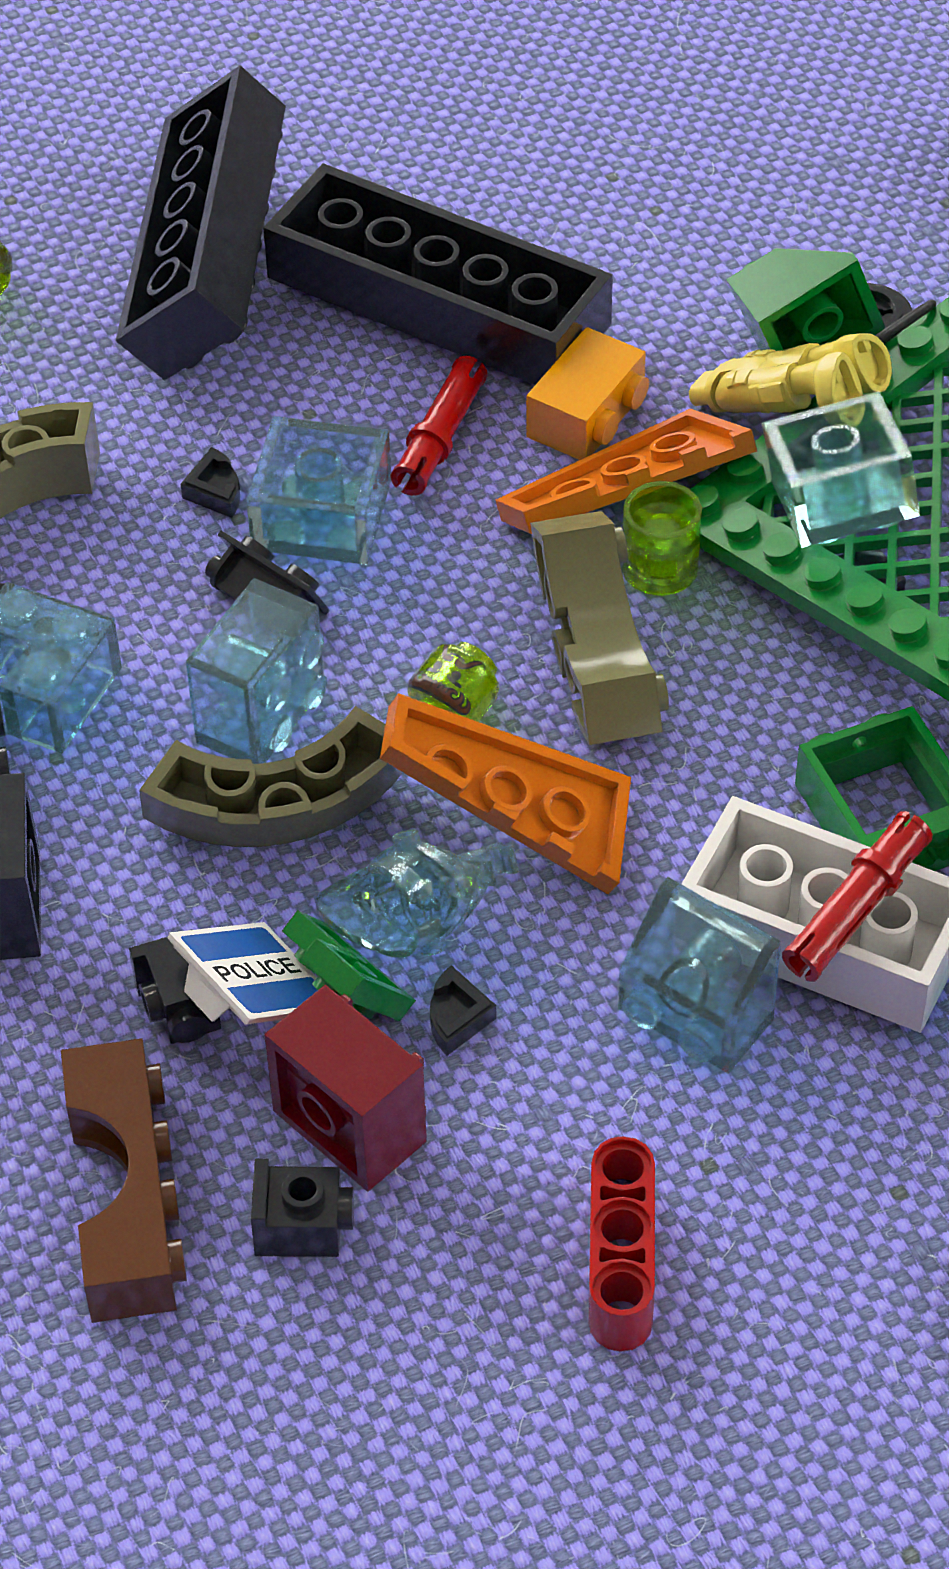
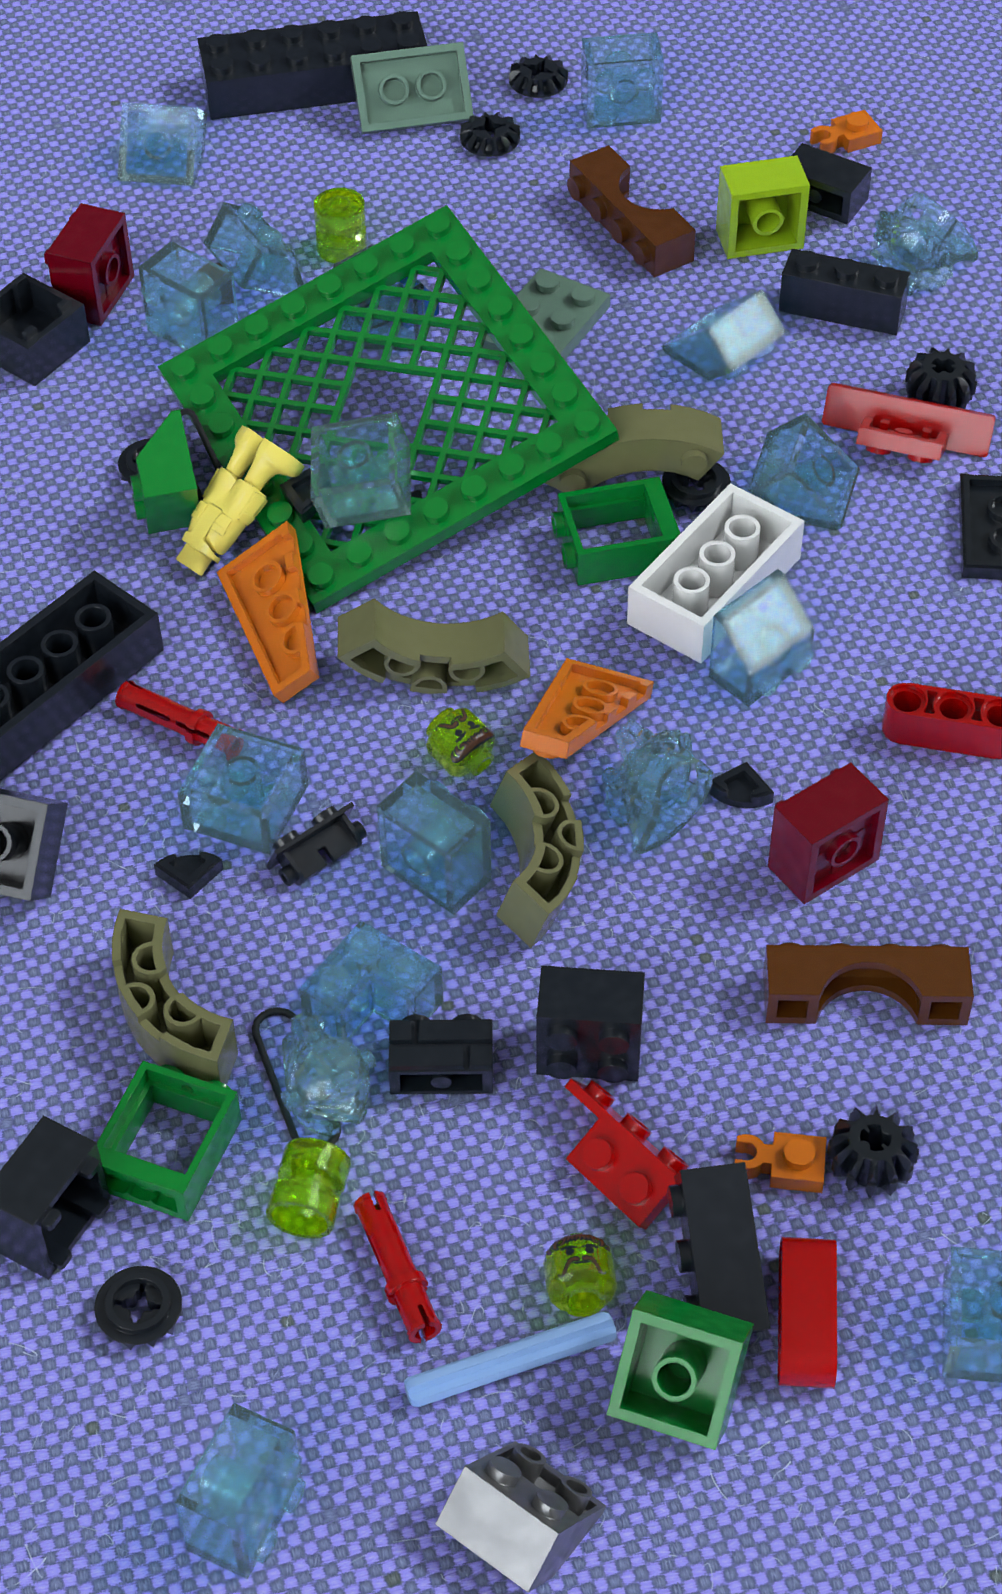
camera: 80 degrees left, 0 degrees up
black brick [129,929,221,1045] -> none
piece [167,922,318,1025] -> none
black brick [251,1158,354,1257] -> none
green plate [282,910,416,1021] -> none
light orange brick [526,327,649,460] -> none
clear neon green wheel [621,481,702,596] -> none
red pin [782,811,933,982] -> none

